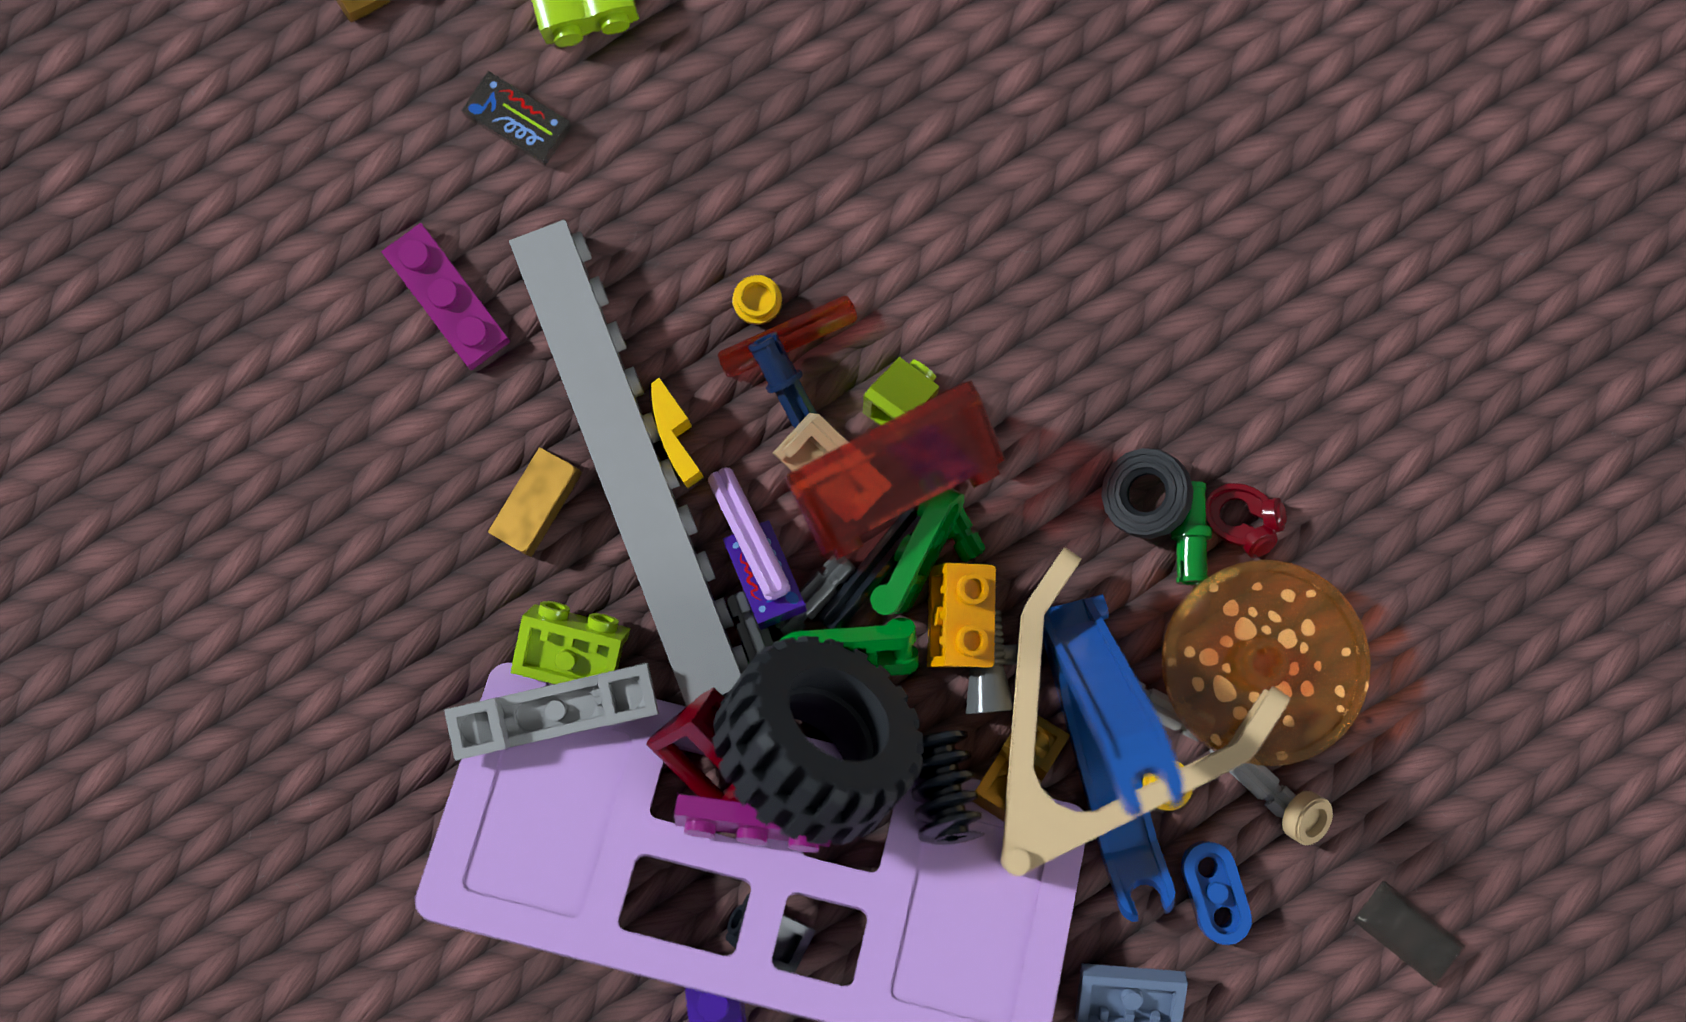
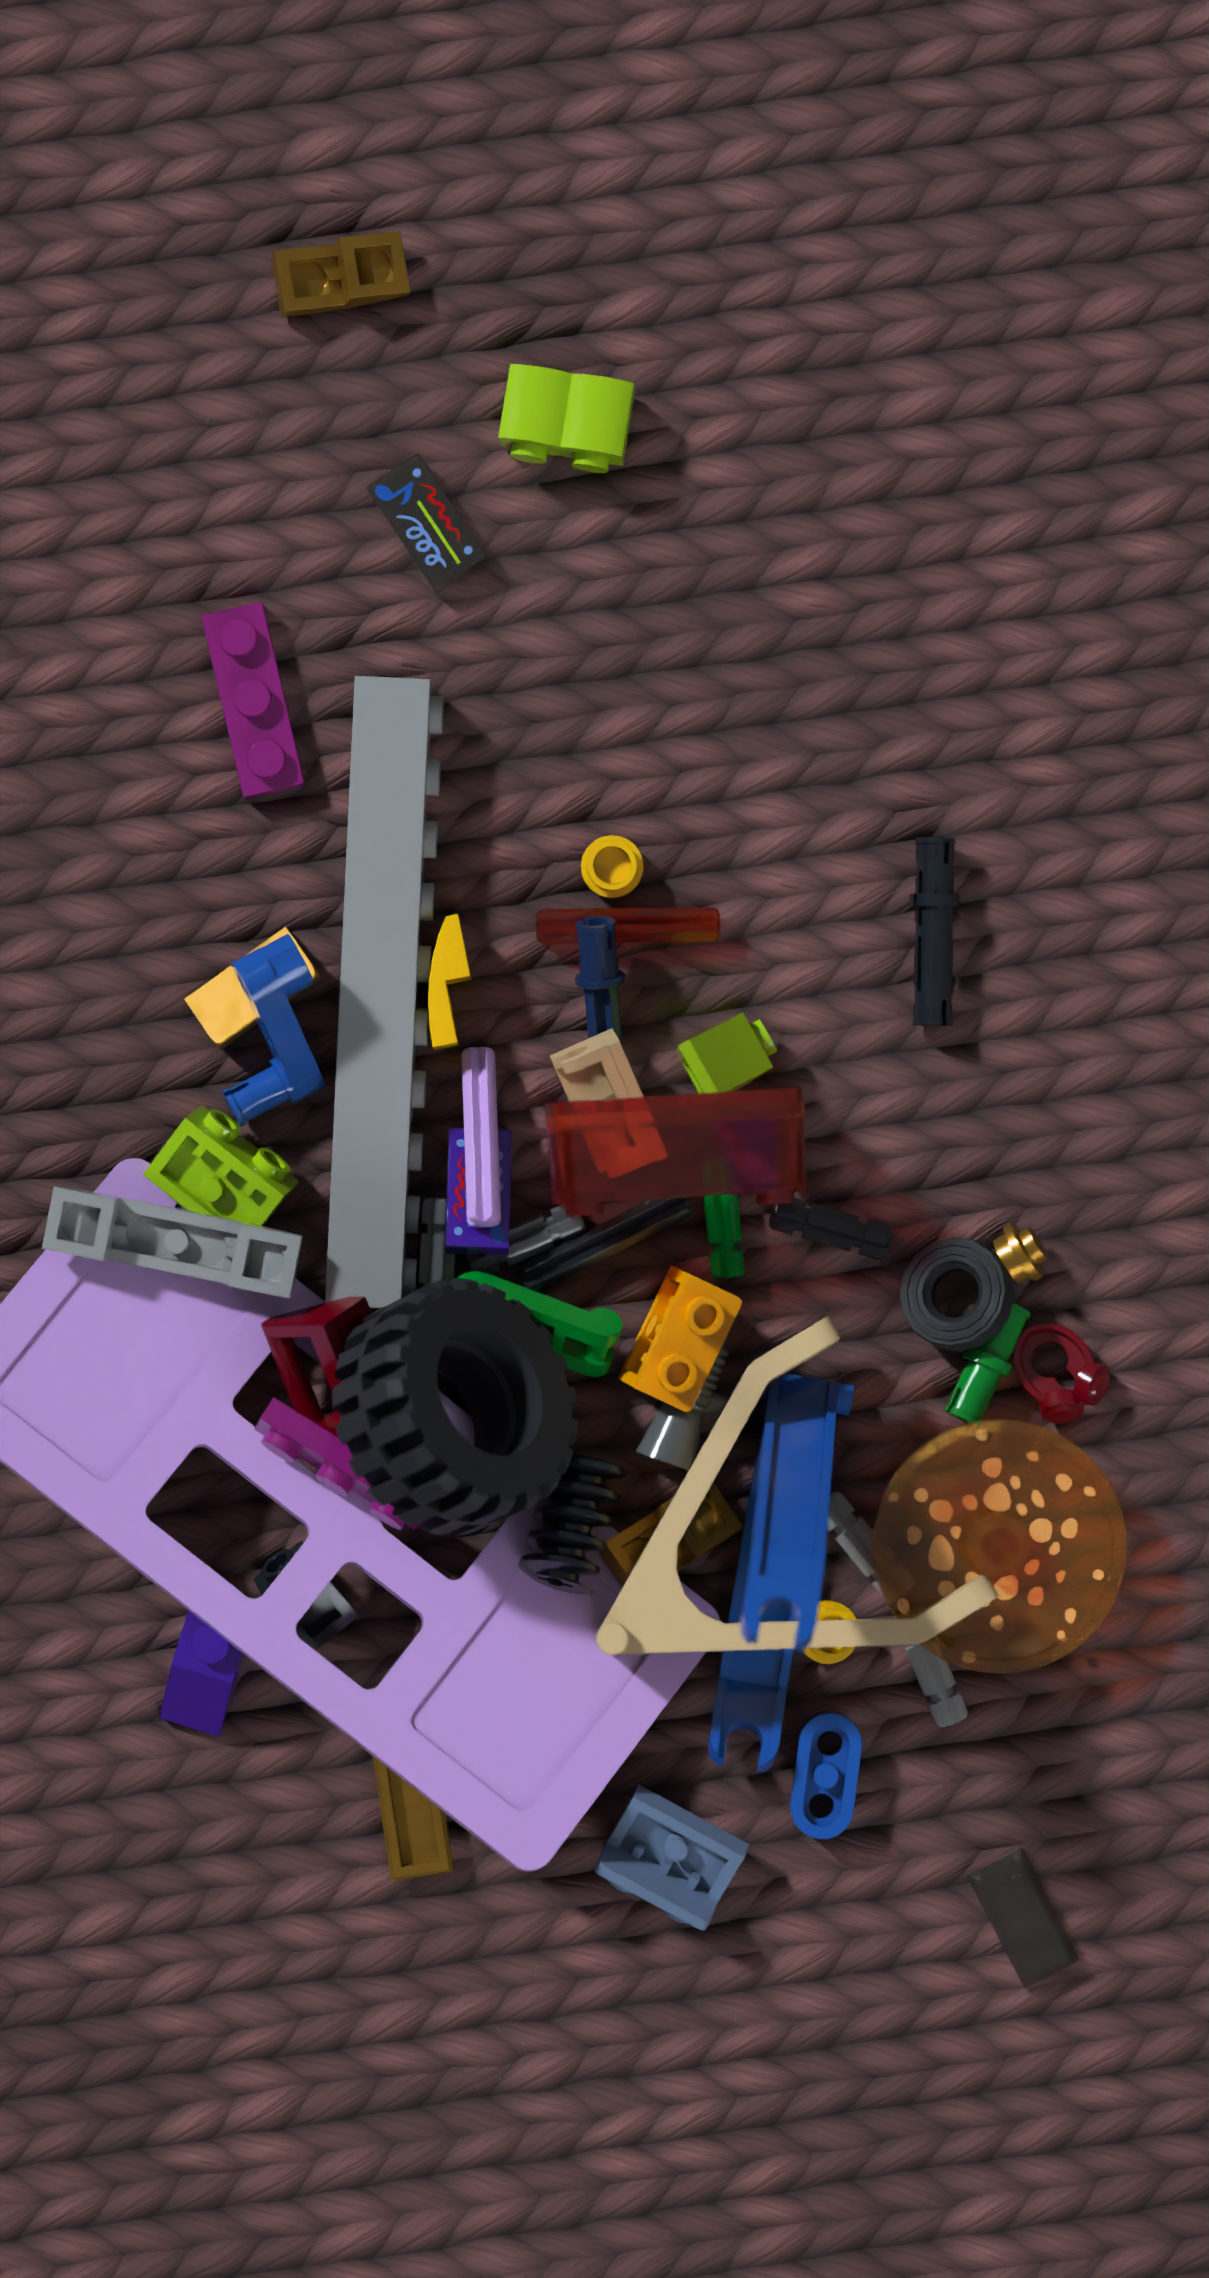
camera: 25 degrees right, 5 degrees up
green plate [870,485,964,615] -> none
tan tile [1282,791,1333,845] -> none
none -> blue beam [221,934,326,1127]
none -> black axle [769,1194,892,1260]
none -> black pin [910,837,960,1026]
none -> pearl gold plate [993,1222,1048,1283]

